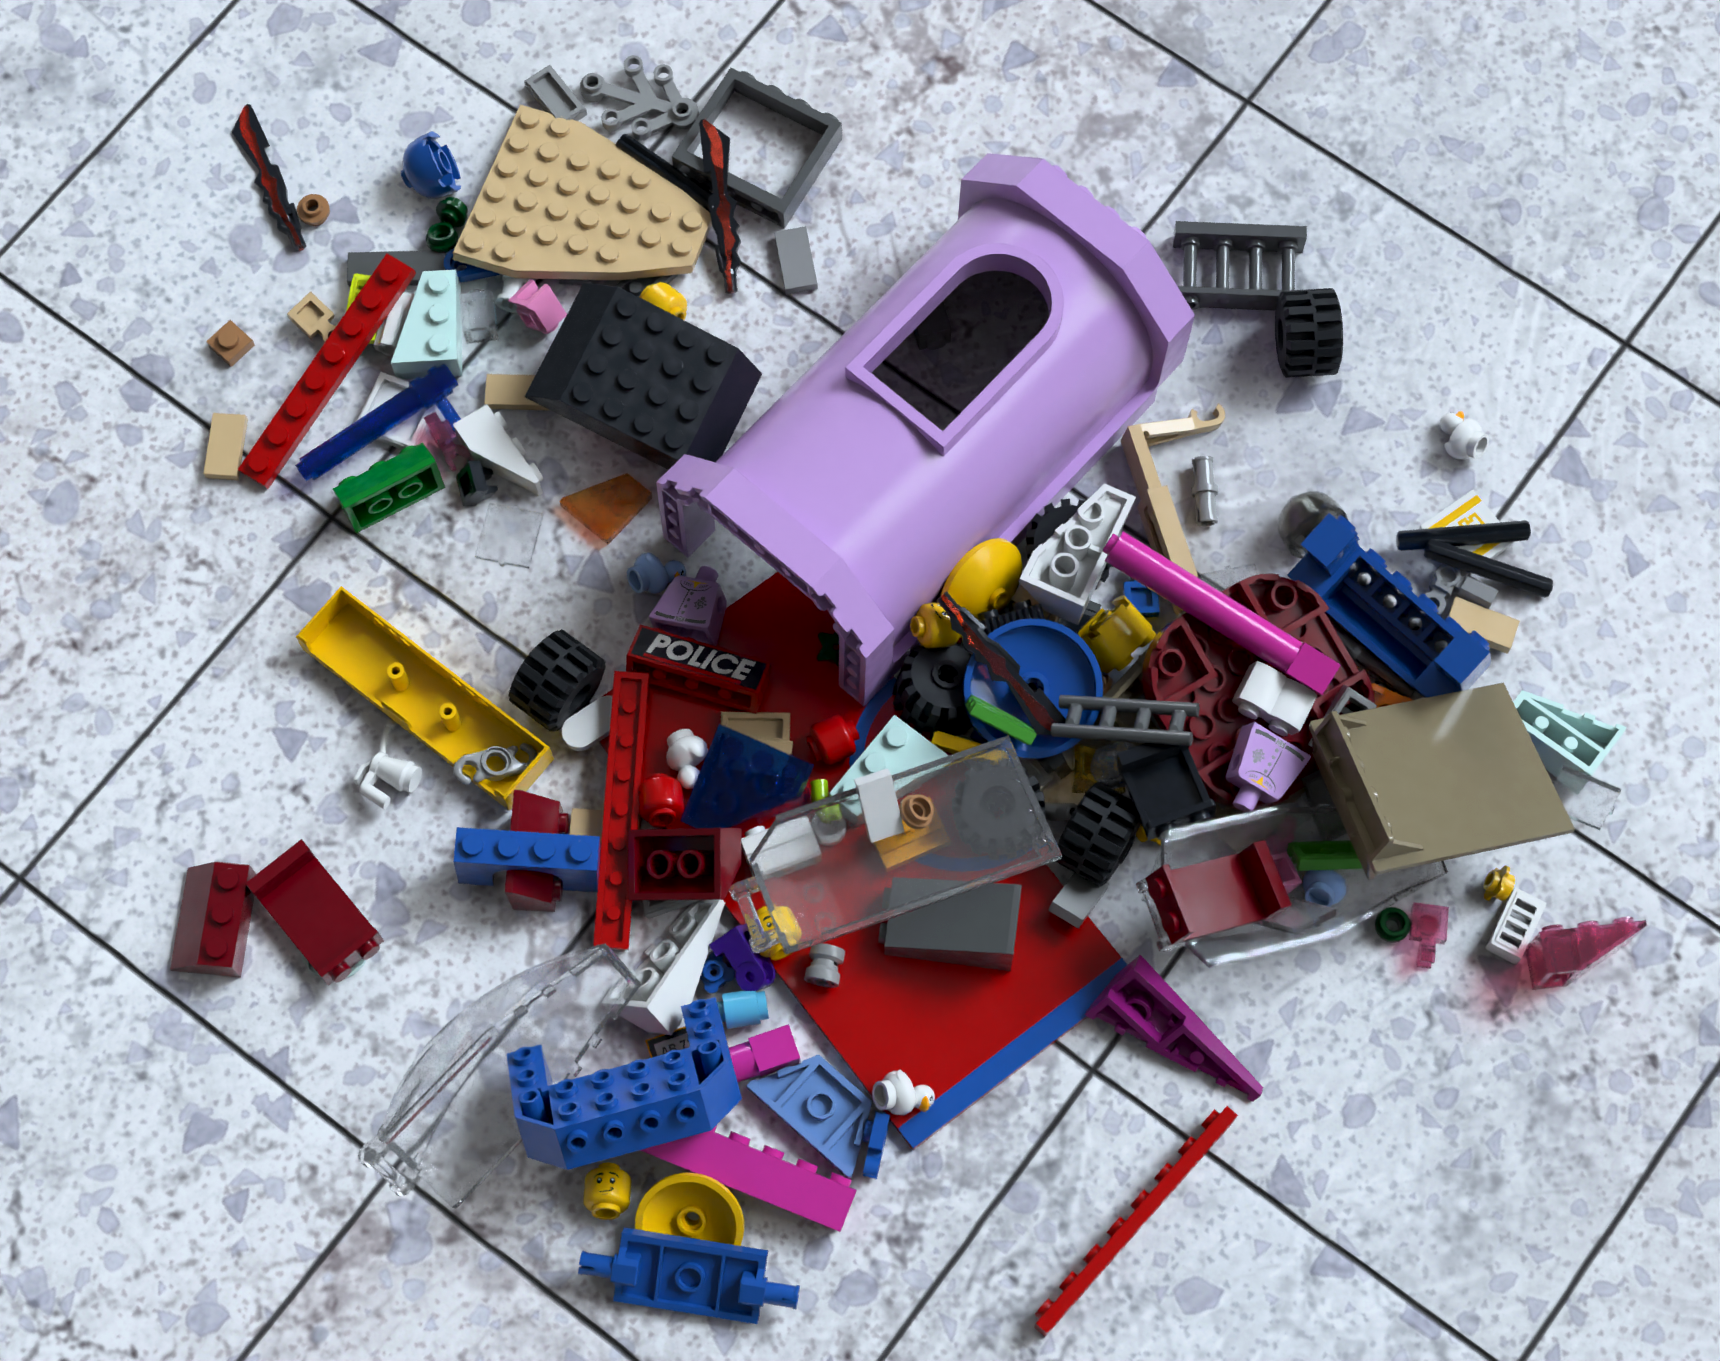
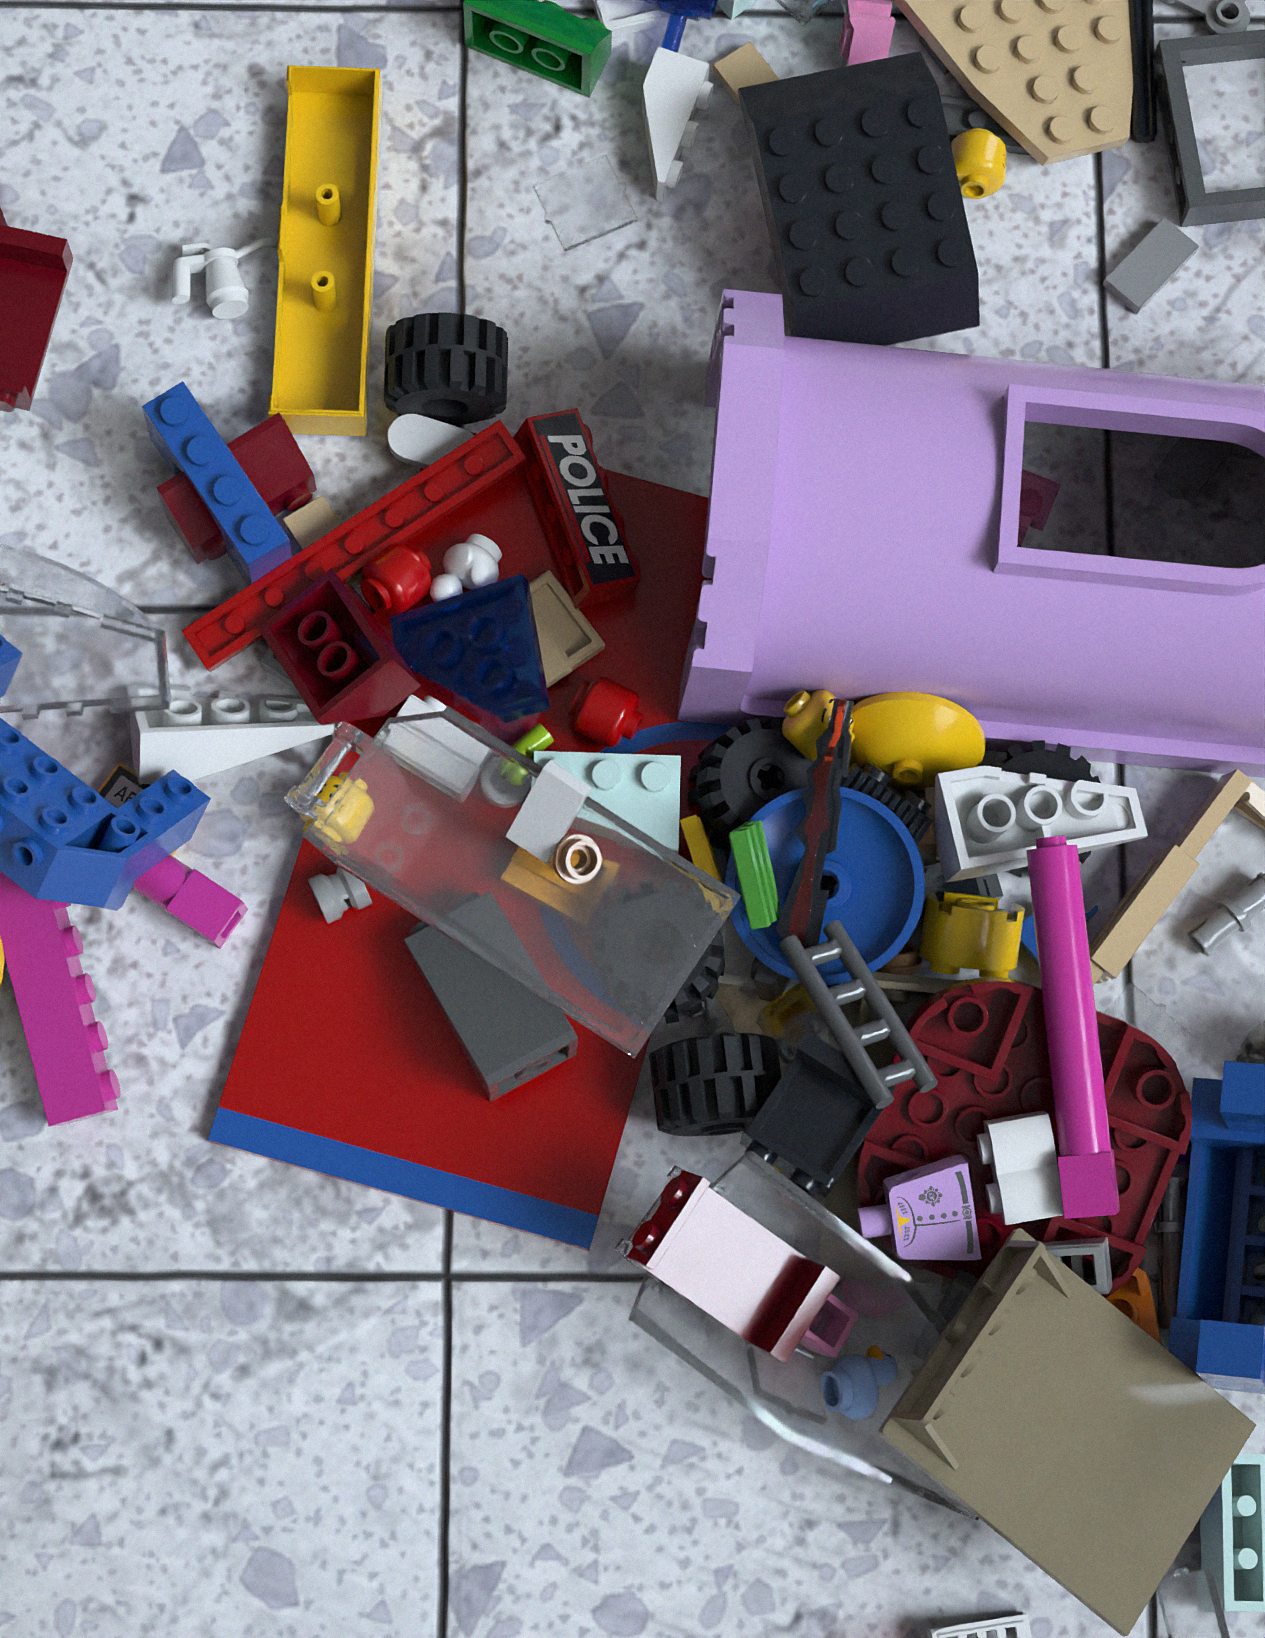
camera: 45 degrees right, 5 degrees up
clear pink plate [424,412,472,472] -> none
light grey piece [453,743,537,785] -> none
black tile [456,461,498,506] -> none
clear orange wing [559,473,653,545] -> none
light blue animal [627,552,686,594] -> none
lavender torso [649,566,727,646] -> none
black sword [699,119,741,294] -> none
blue plate [700,952,735,994] -> none
dark purple leg [709,923,775,991] -> none
medium azure brick [717,991,769,1029] -> none
medium blue wing [746,1055,872,1179] -> none
blue plate [863,1112,890,1179] -> none
white animal [872,1070,935,1115] -> none
red plate [1034,1106,1238,1337] -> none
light grey tile [1048,873,1109,929] -> none
magenta wedge [1085,954,1264,1102] -> none
bright green tile [1287,840,1363,871] -> none
dark green plate [1375,907,1411,943] -> none
clear pink plate [1409,902,1449,969] -> none
yellow plate [1483,865,1515,901] -> none

